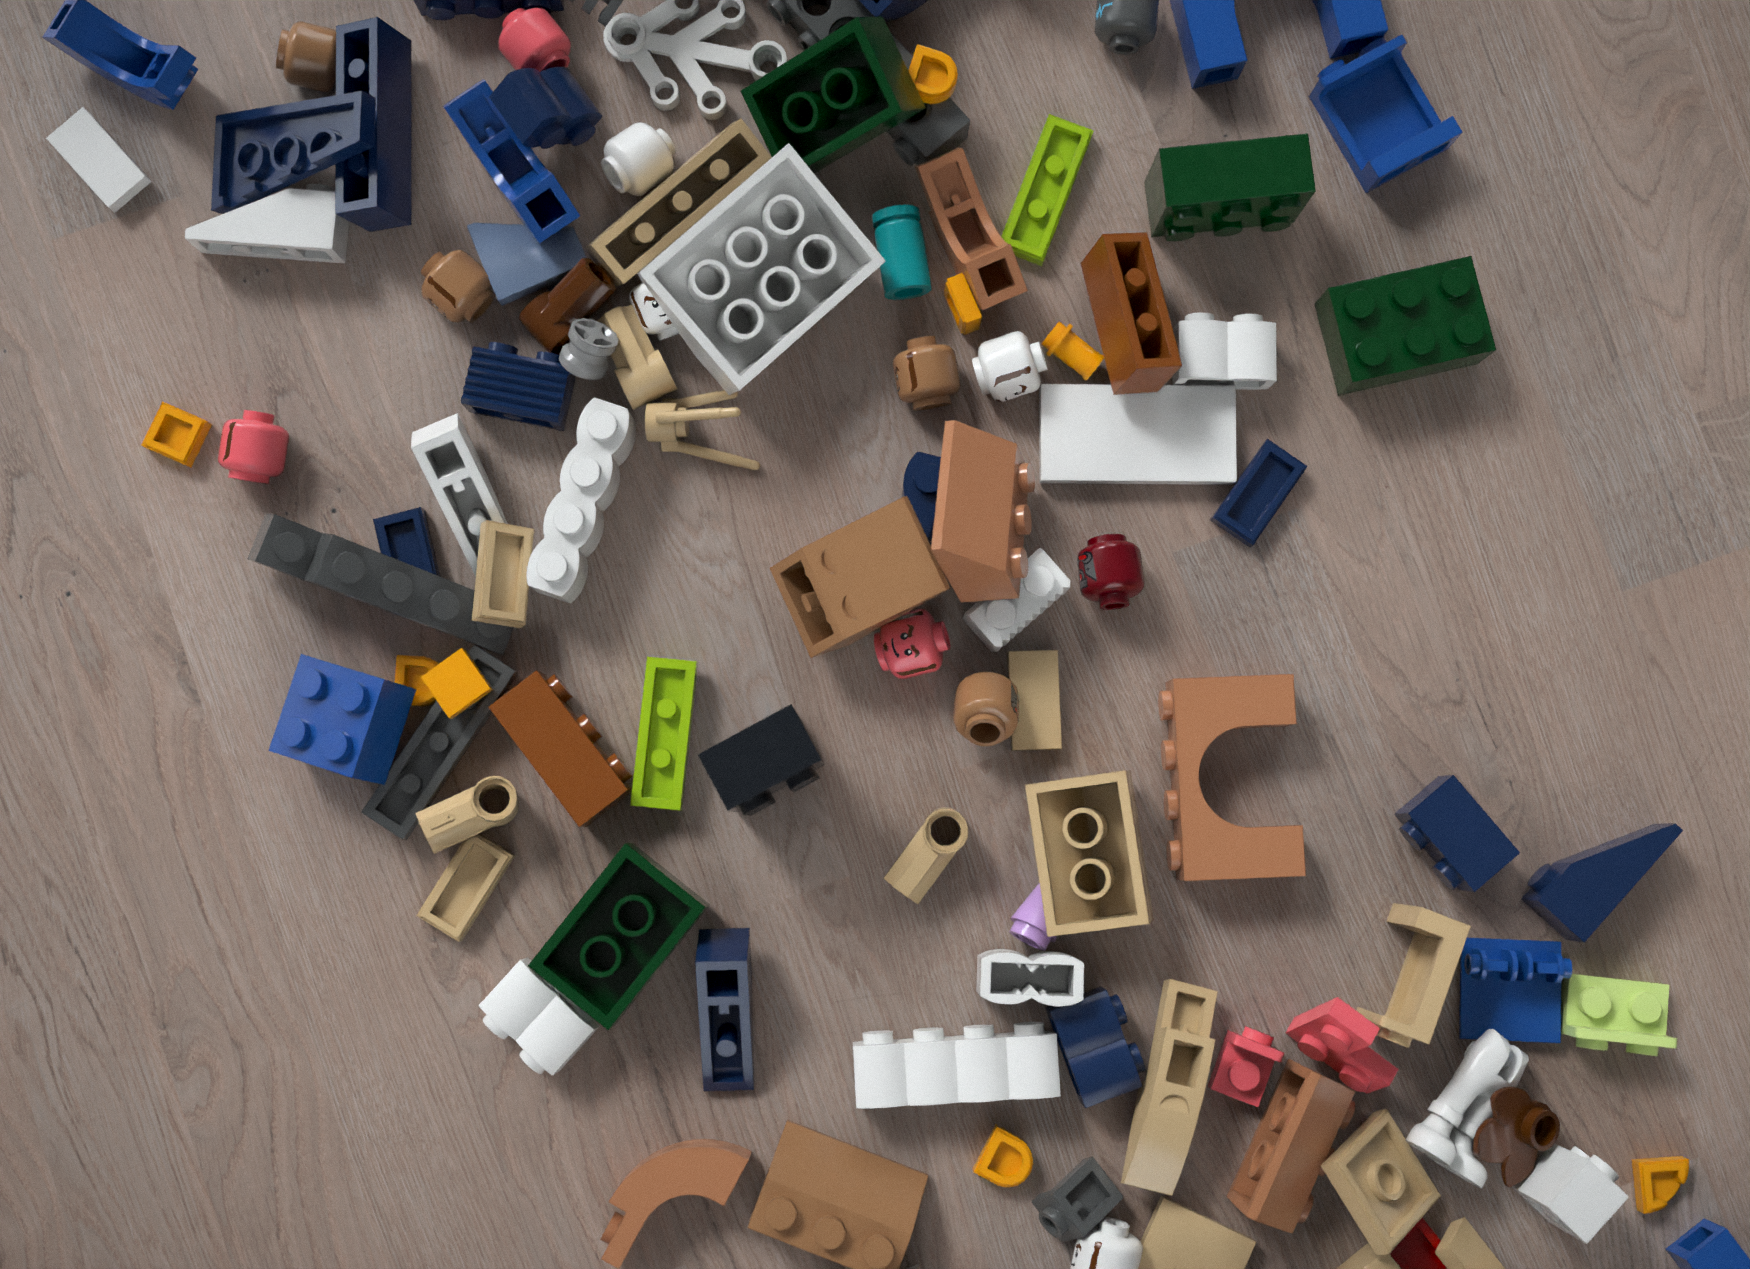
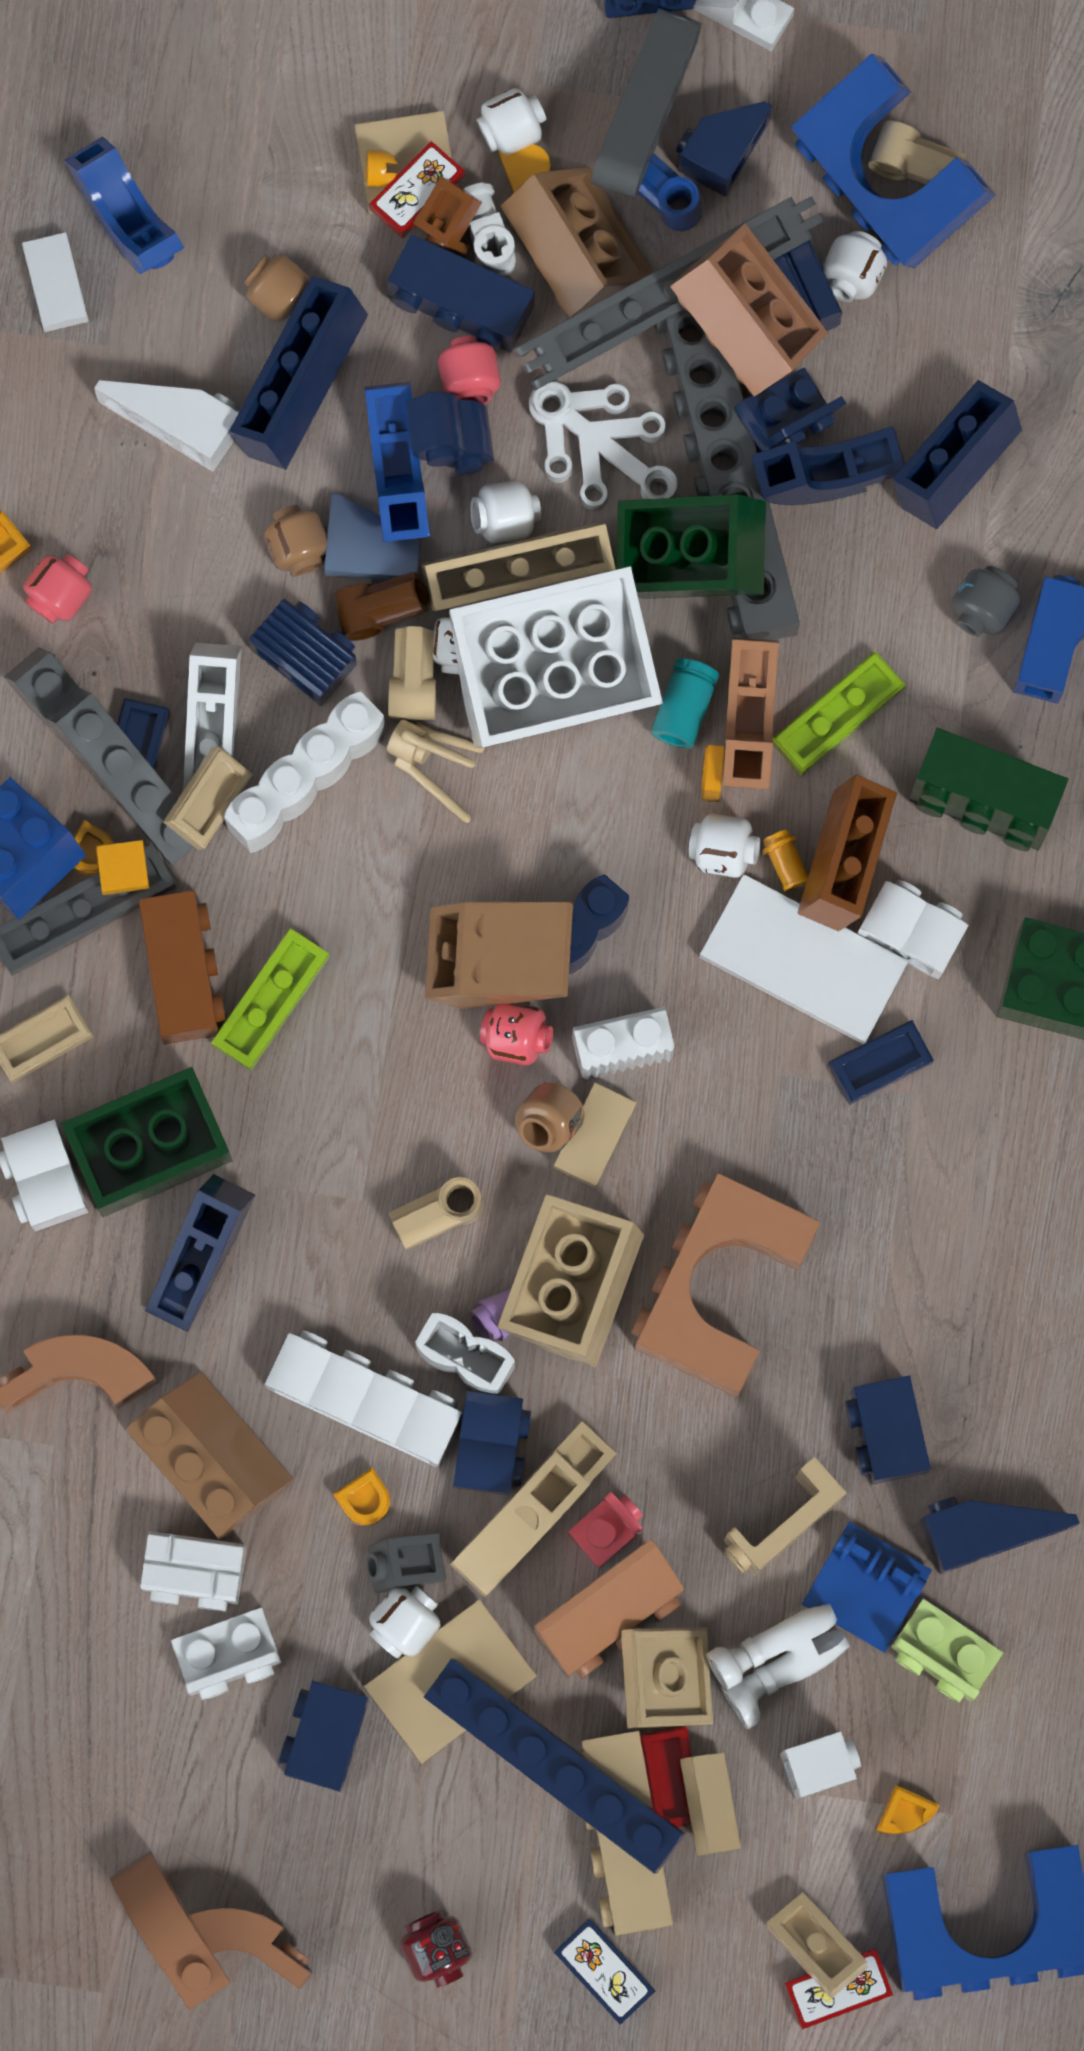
camera: 30 degrees right, 5 degrees down
dark blue wing [211,91,376,214] -> none
tan piece [415,775,519,854] -> none
light grey wheel [559,318,618,380] -> none
black brick [697,704,824,816] -> none
medium nougat head [893,336,961,411] -> none
light orange tile [908,44,958,104] -> none
nougat slope [931,420,1035,603] -> none
dark red head [1077,534,1145,610] -> none
coral plate [1285,997,1399,1094] -> none
reddish brown plate [1473,1086,1560,1187] -> none

